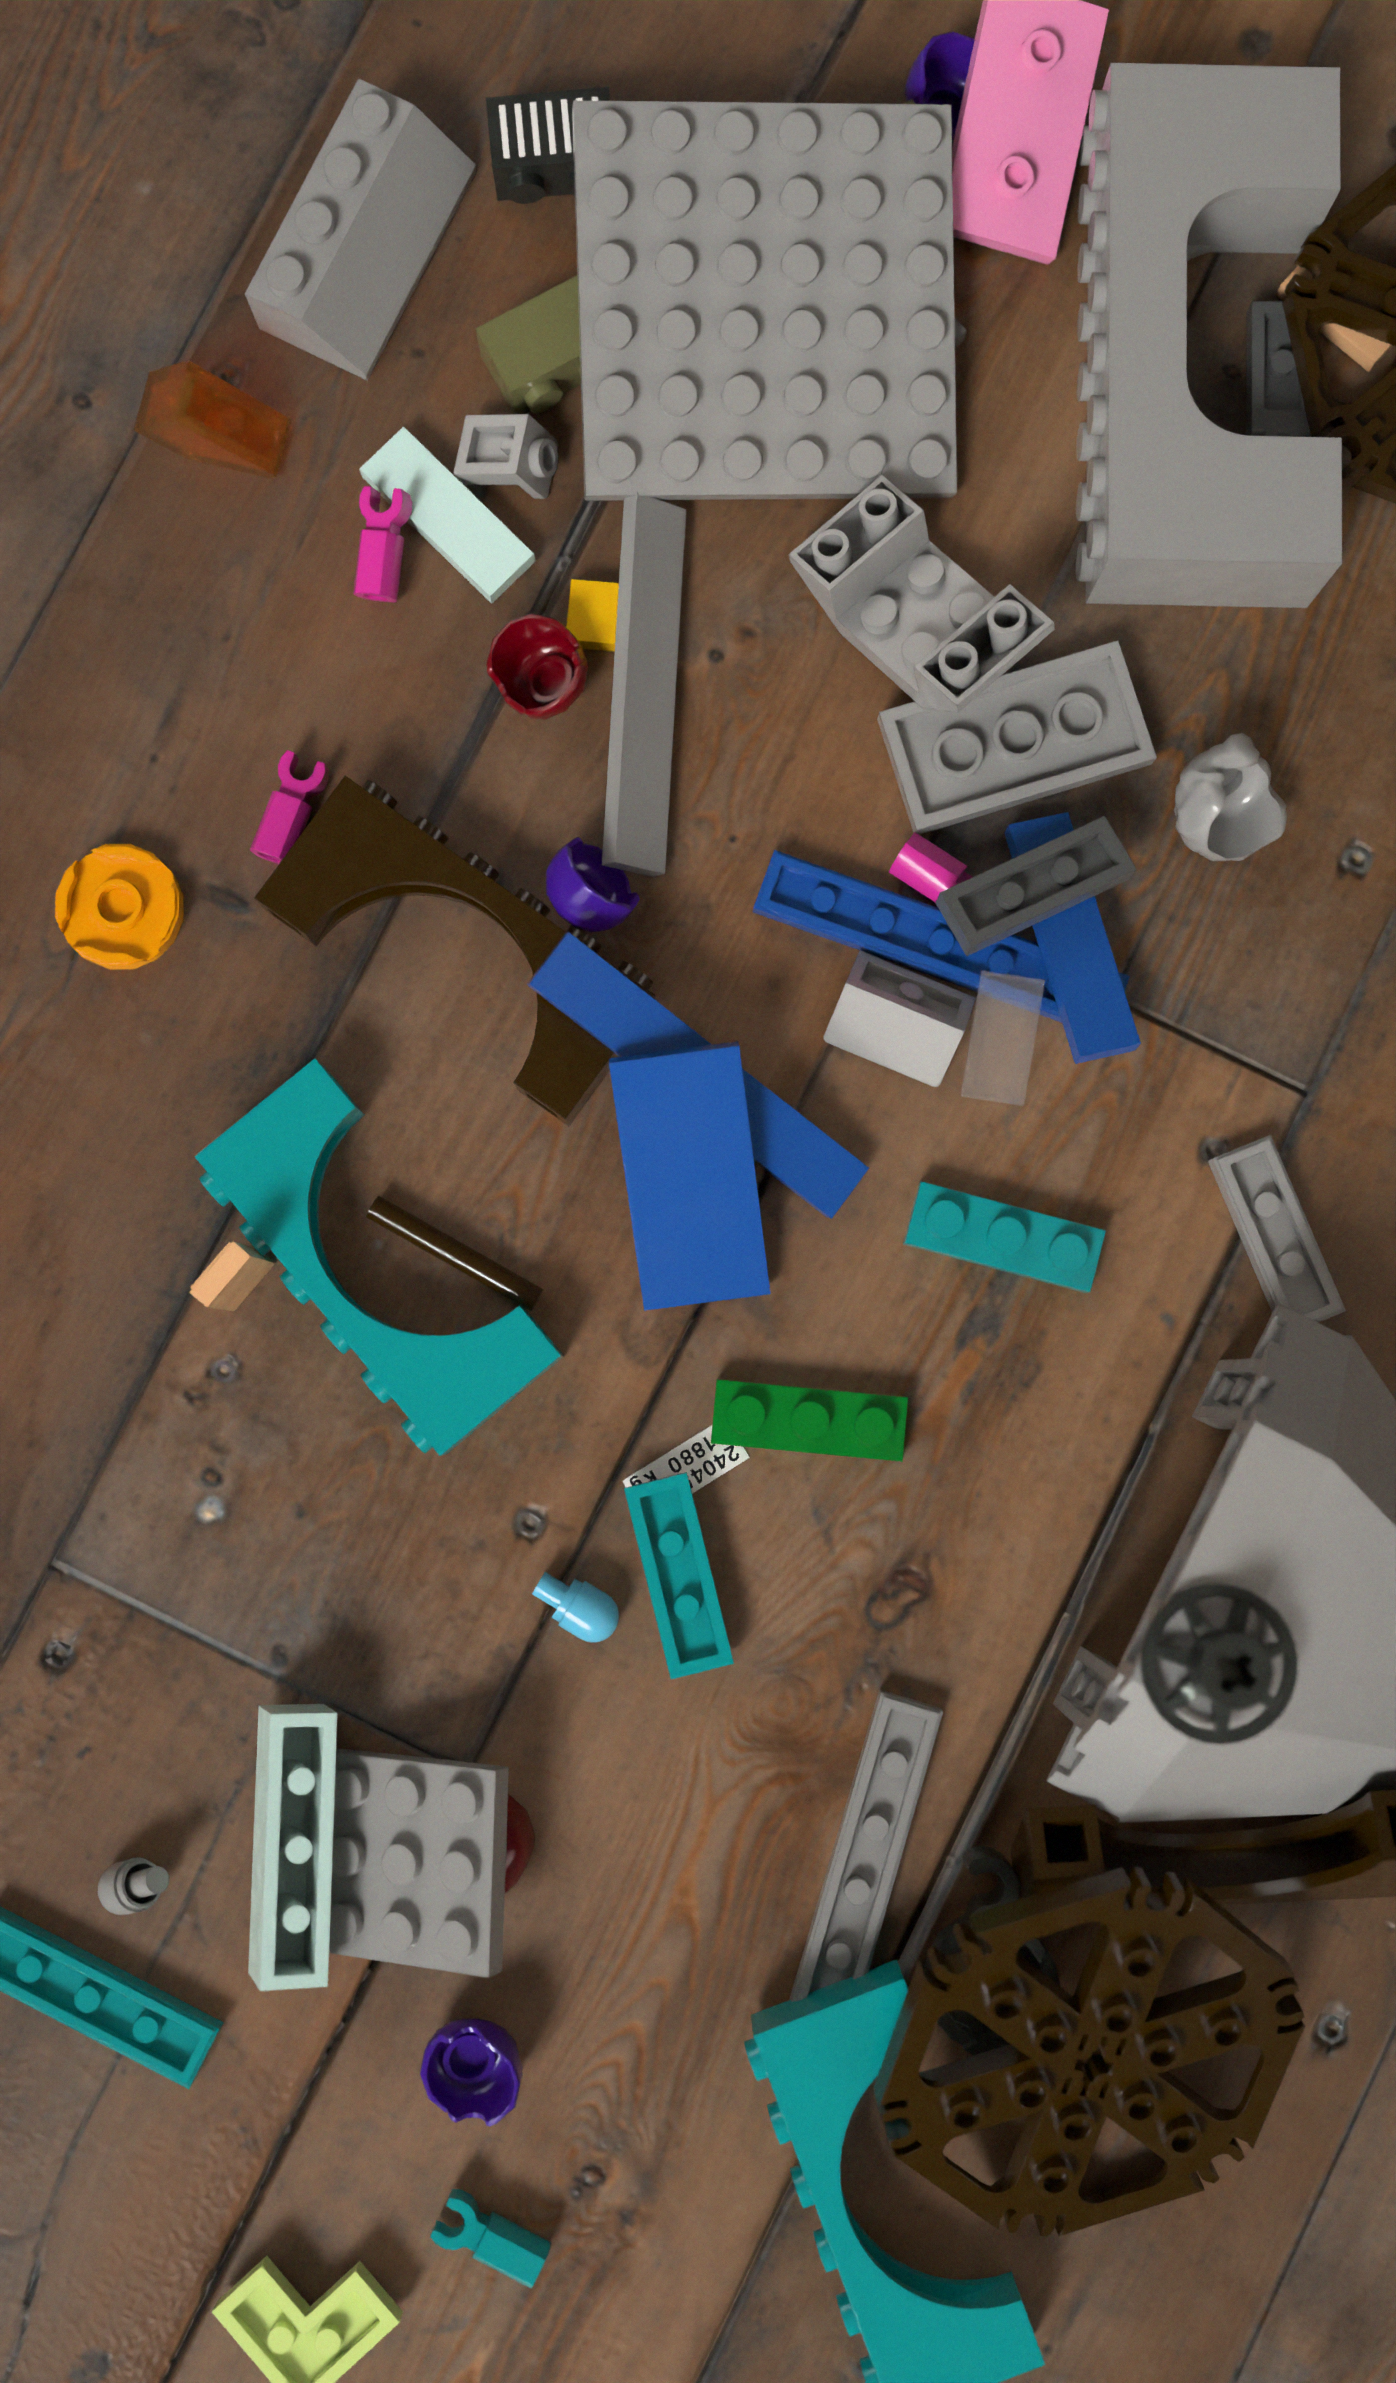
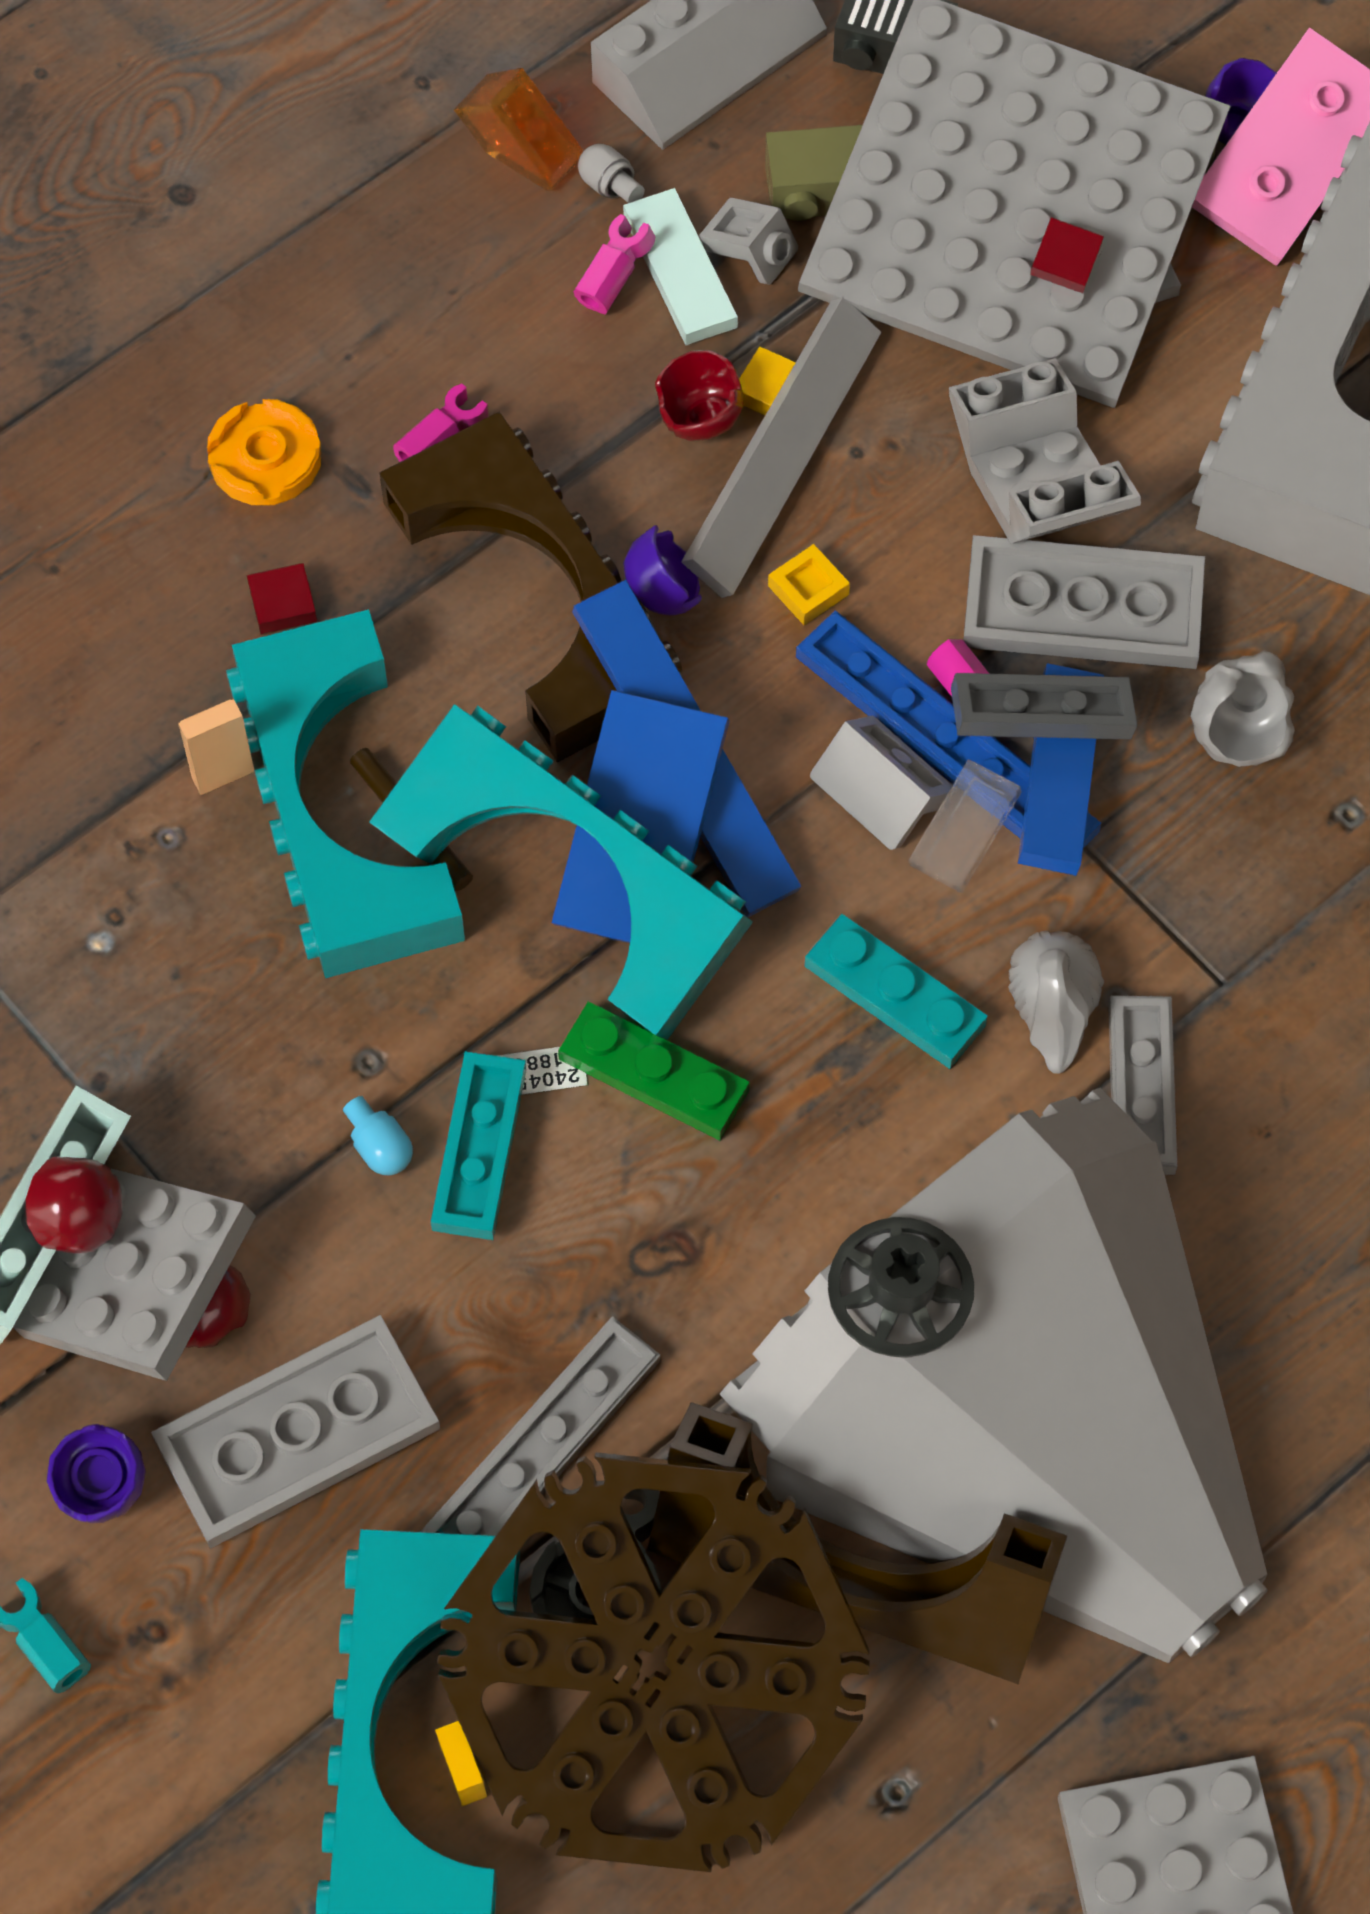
camera: 25 degrees right, 20 degrees down
none -> dark red hair [25,1156,123,1253]
none -> light grey plate [151,1315,440,1549]
none -> dark red tile [247,563,317,634]
none -> teal arch [369,704,753,1040]
none -> yellow tile [435,1721,487,1807]
none -> light grey cylinder [578,144,645,203]
none -> yellow tile [768,544,850,626]
none -> light grey hair [1008,931,1104,1074]
none -> dark red tile [1030,217,1104,294]

